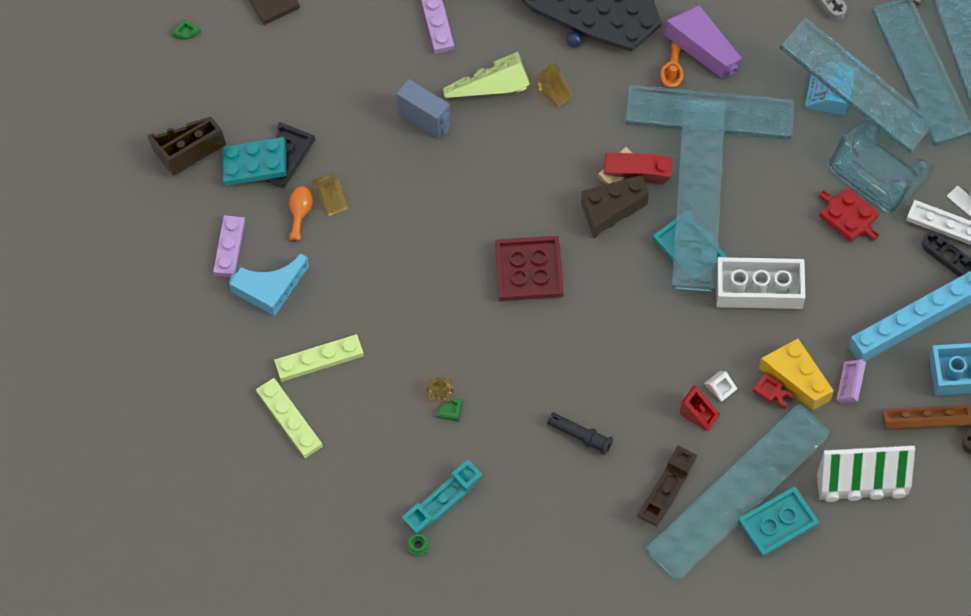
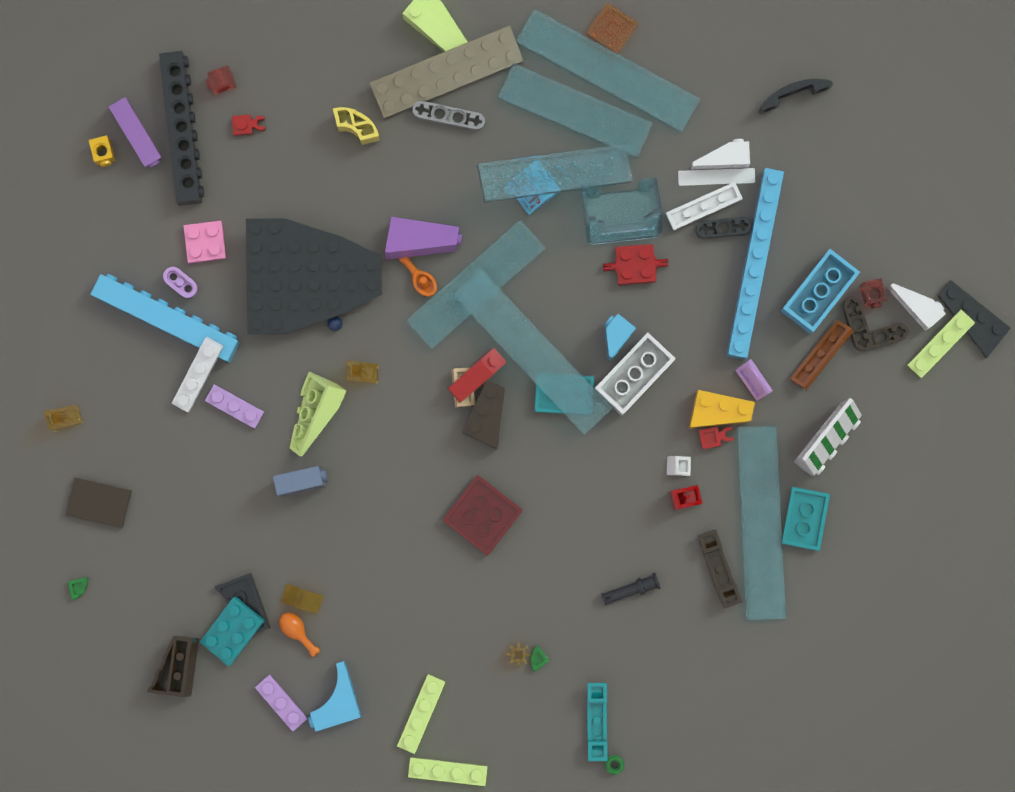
camera: 50 degrees left, 20 degrees up
none -> medium azure slope [604,314,636,362]

